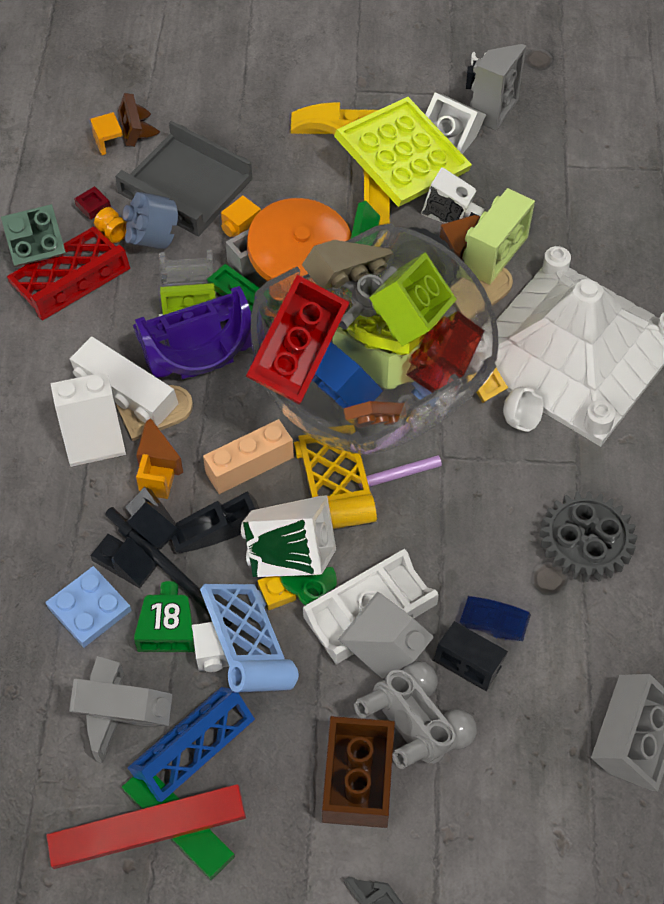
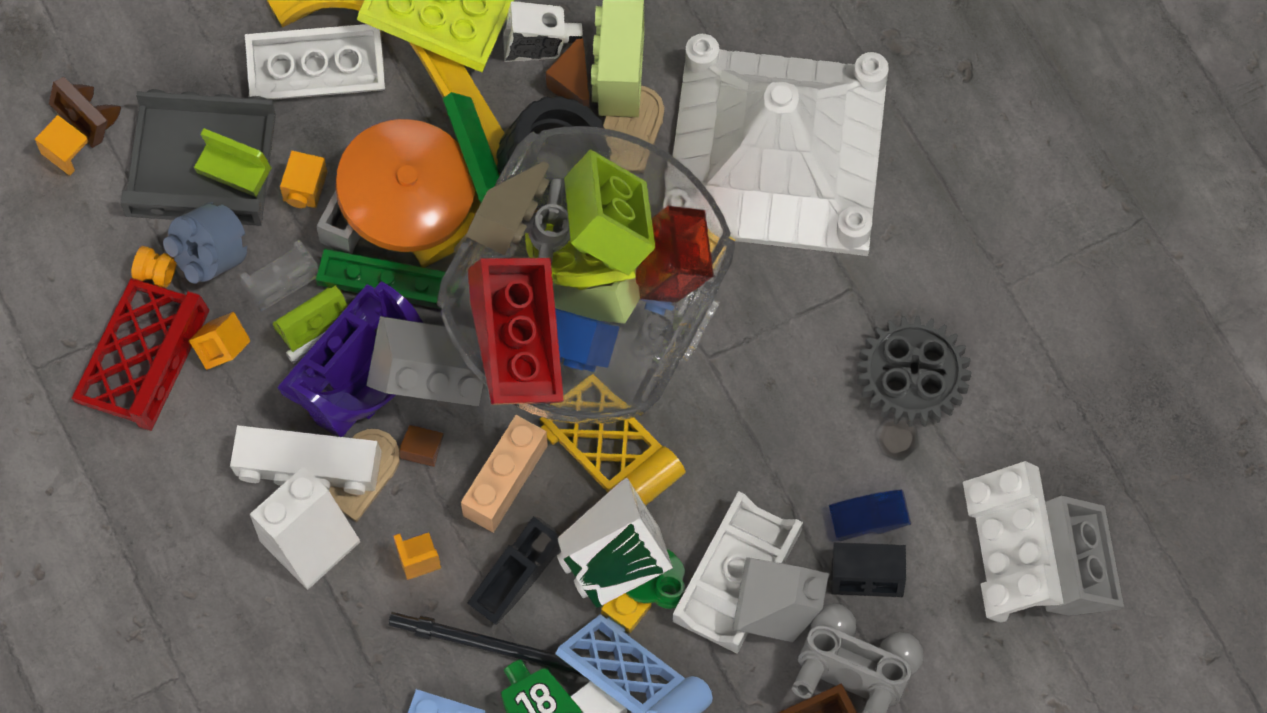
camera: 30 degrees left, 10 degrees up
sand green slope [1,204,66,267] -> none
dark red plate [74,186,111,220] -> none
black slope [90,534,157,589] -> none
black slope [126,487,180,550] -> none
dark orange slope [136,418,183,475] -> none
dark orange wing [343,401,411,428] -> none
lavender bar [358,455,442,489] -> none
white hair [503,387,543,432] -> none
none -> light orange panel [189,312,250,370]
none -> lime panel [194,128,272,197]
none -> white slope [245,24,385,100]
none -> light grey slope [366,316,485,406]
none -> dark orange slope [399,425,444,467]
none -> white piece [963,461,1064,623]

